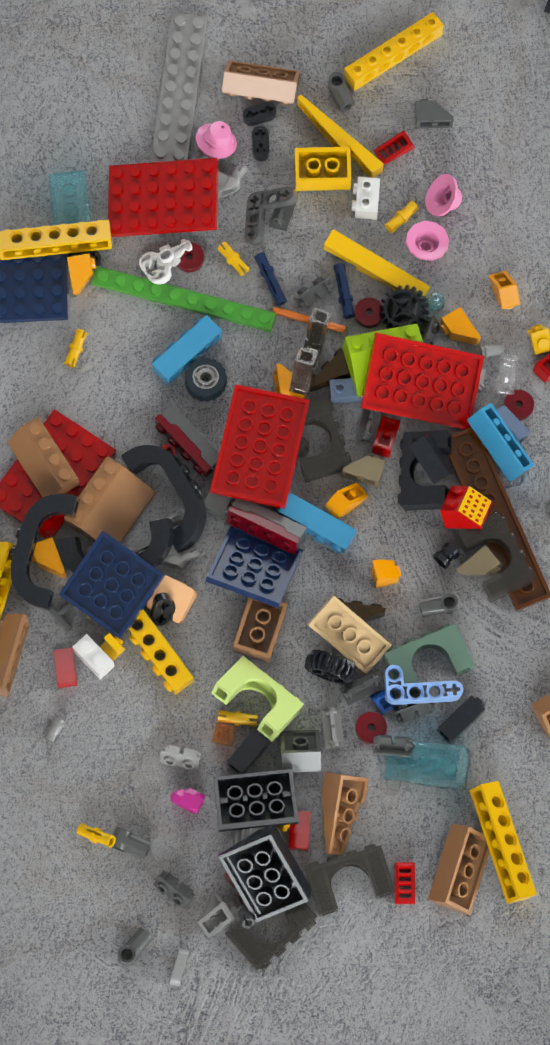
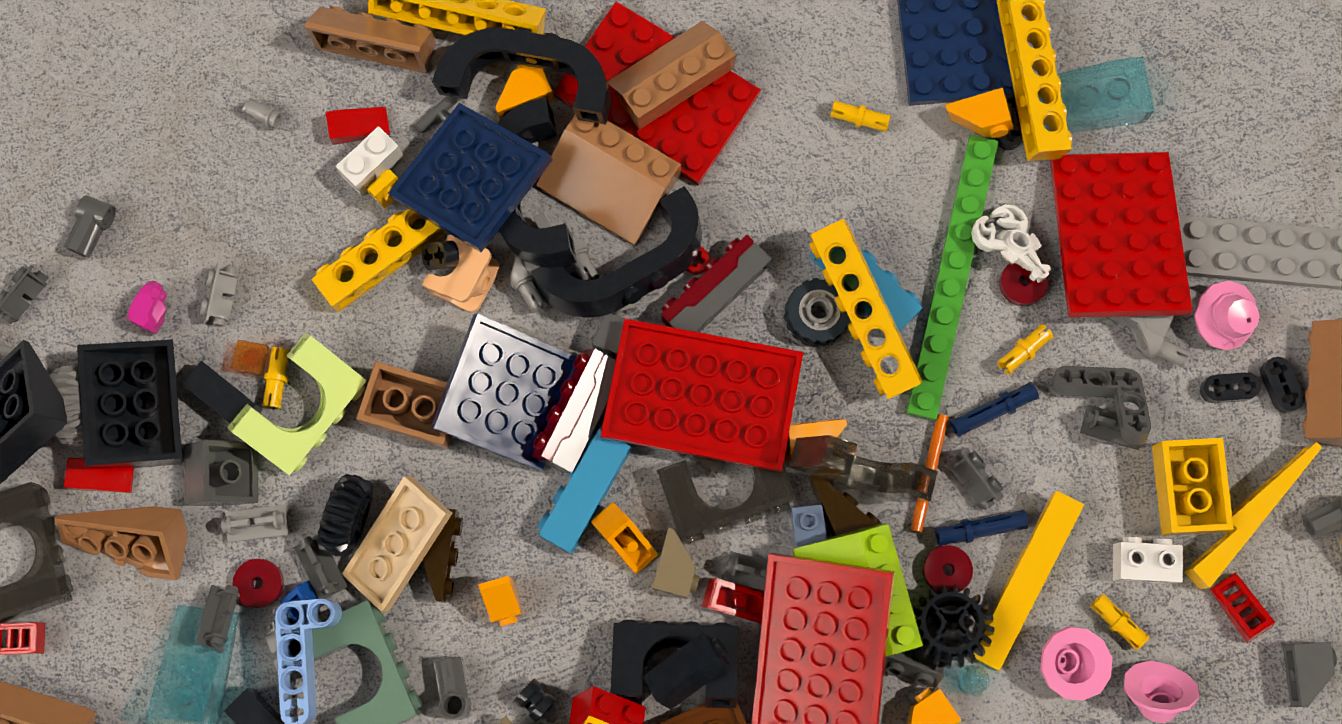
camera: 90 degrees right, 5 degrees up
yellow pin [77,823,116,848] -> none
none -> yellow brick [809,219,923,399]

